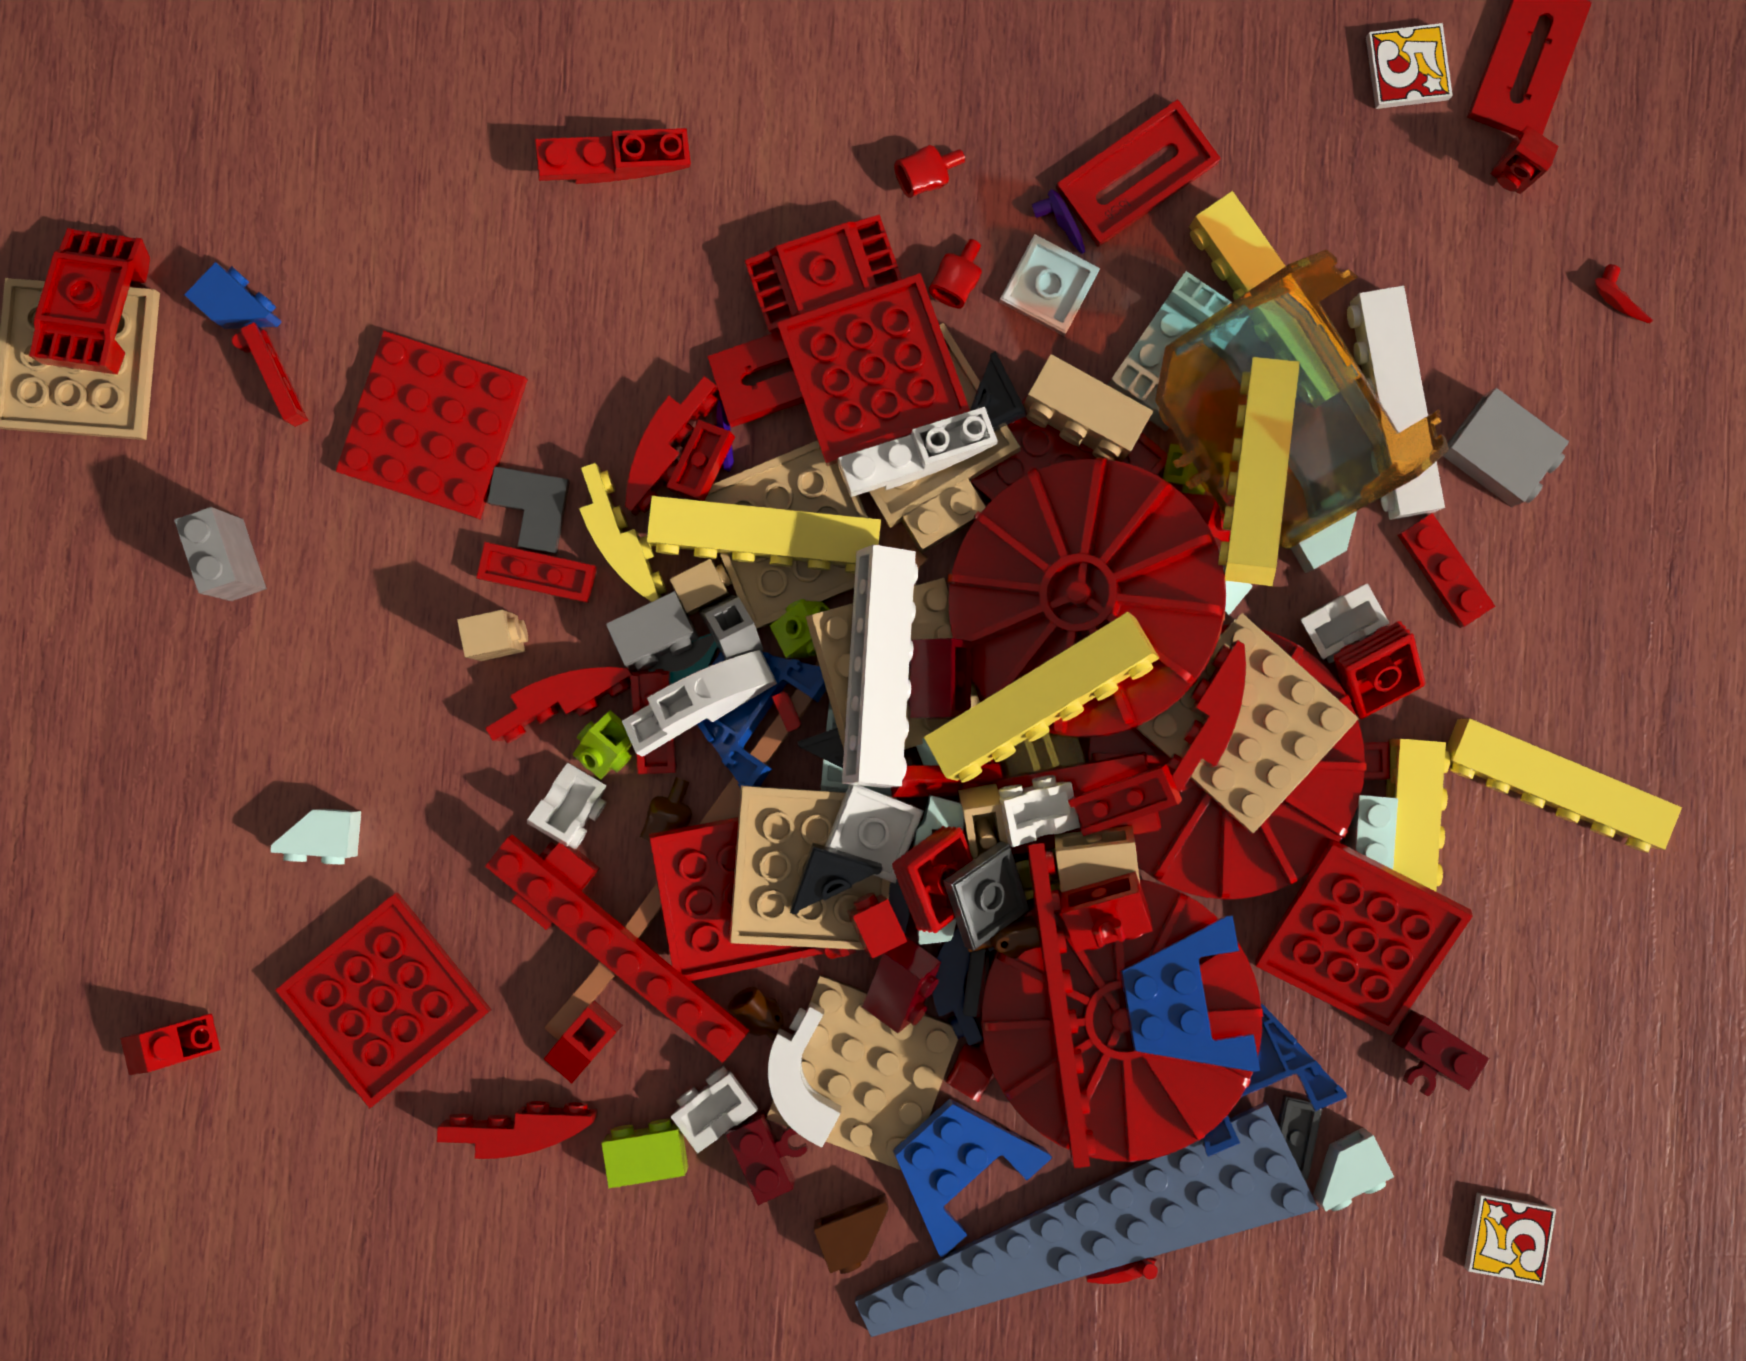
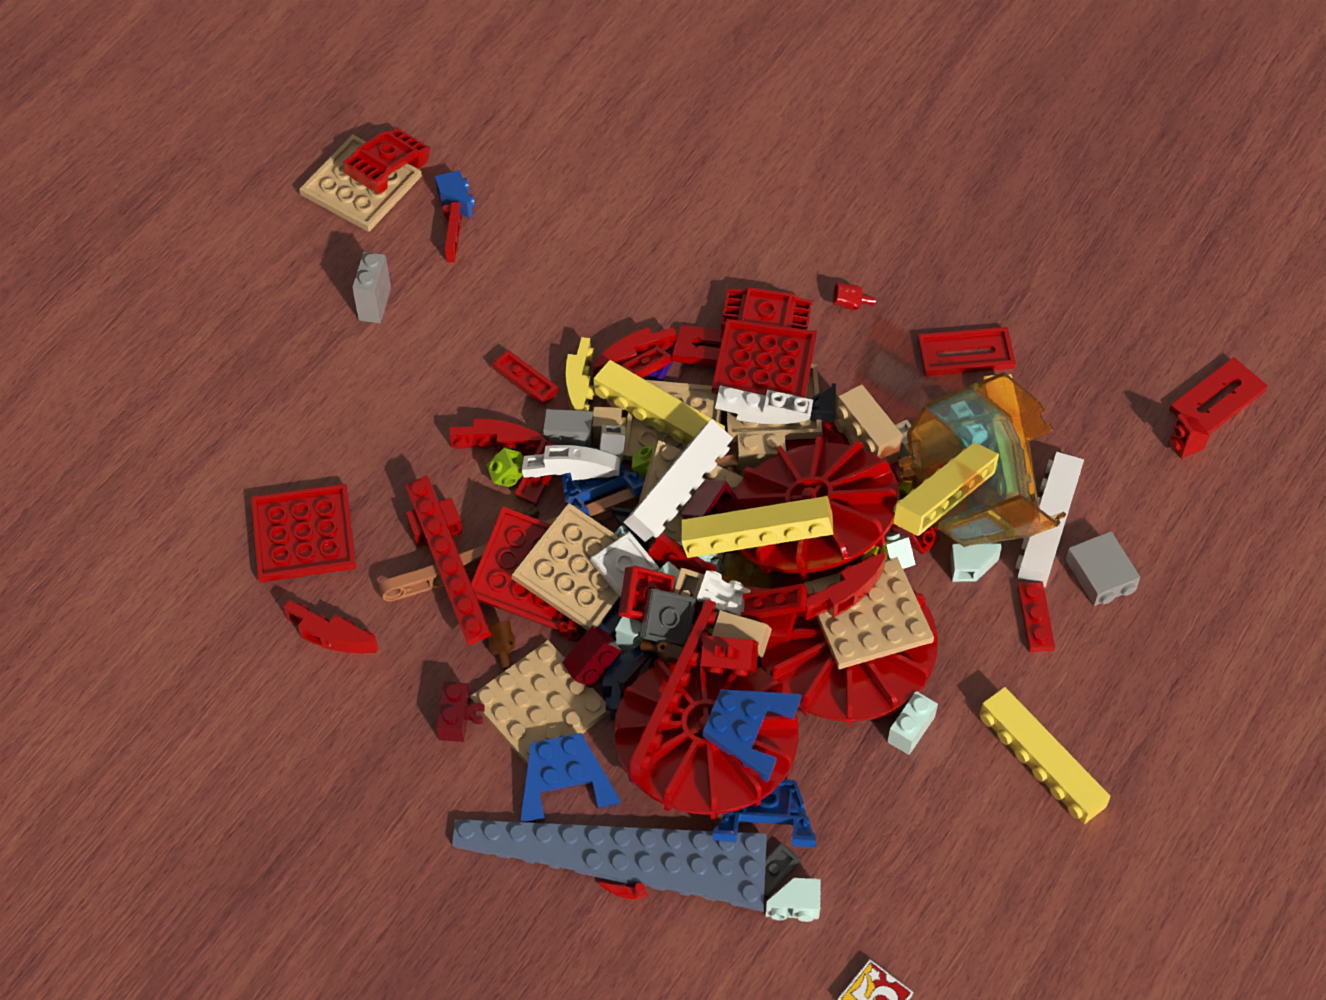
camera: 30 degrees right, 30 degrees down
red slope [120,1013,221,1075] -> none
light aqua slope [271,808,361,864] -> none
red plate [336,331,528,520] -> none
tan brick [457,609,528,661] -> none
dark grey tile [488,466,570,554] -> none
white cylinder [527,763,607,850] -> none
red slope [535,128,691,184] -> none
red slope [544,1000,623,1084] -> none
lime brick [601,1119,688,1188] -> none
white cylinder [670,1066,758,1154] -> none
white arch [768,1002,841,1148] -> none
red tile [772,691,802,733] -> none
black tile [789,843,882,915] -> none
reddish brown slope [814,1193,889,1274] -> none
red brick [847,893,908,959] -> none
red piece [929,239,982,309] -> none
red piece [945,1040,995,1102] -> none
white tile [999,234,1100,337] -> none
dark purple bar [1031,189,1086,254] -> none
red plate [1255,839,1473,1035] -> none
white cylinder [1300,583,1389,663] -> none
red brick [1334,621,1426,719] -> none
red tile [1363,742,1390,780] -> none
tile [1366,23,1453,109] -> none
light yellow brick [1386,739,1450,891] -> none
dark red brick [1391,1010,1490,1096] -> none
red bar [1595,264,1653,324] -> none

